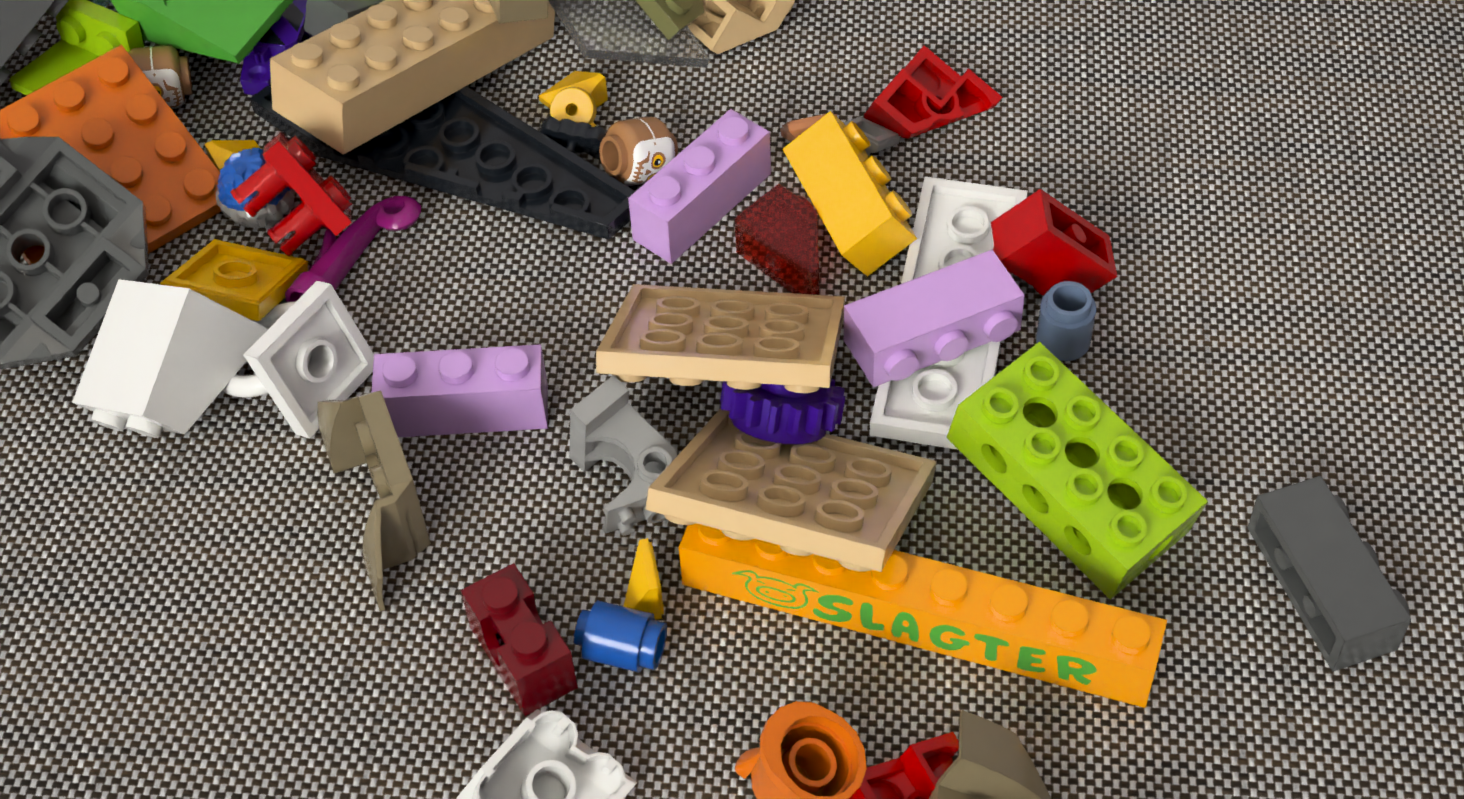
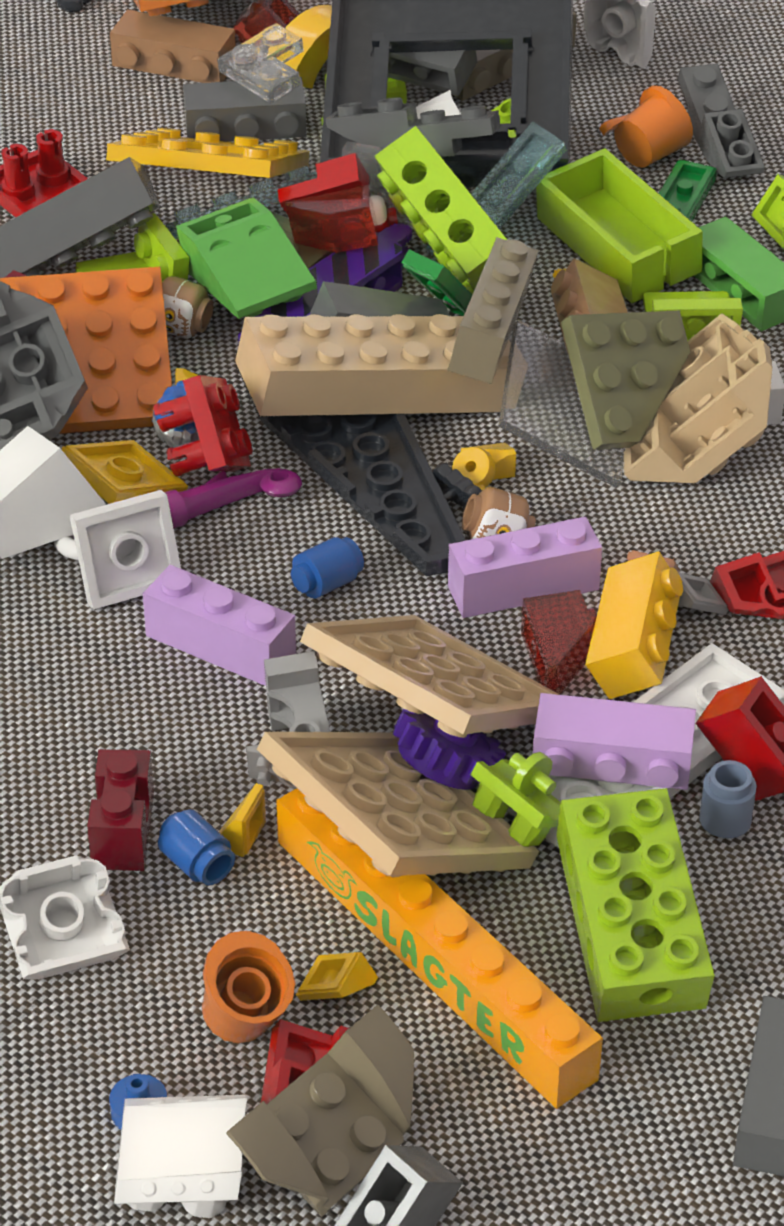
camera: 30 degrees right, 10 degrees down
dark tan piece [317,390,431,612] -> none
none -> blue brick [291,537,364,599]
none -> yellow slope [296,952,378,1001]
none -> lime hips [470,752,561,847]

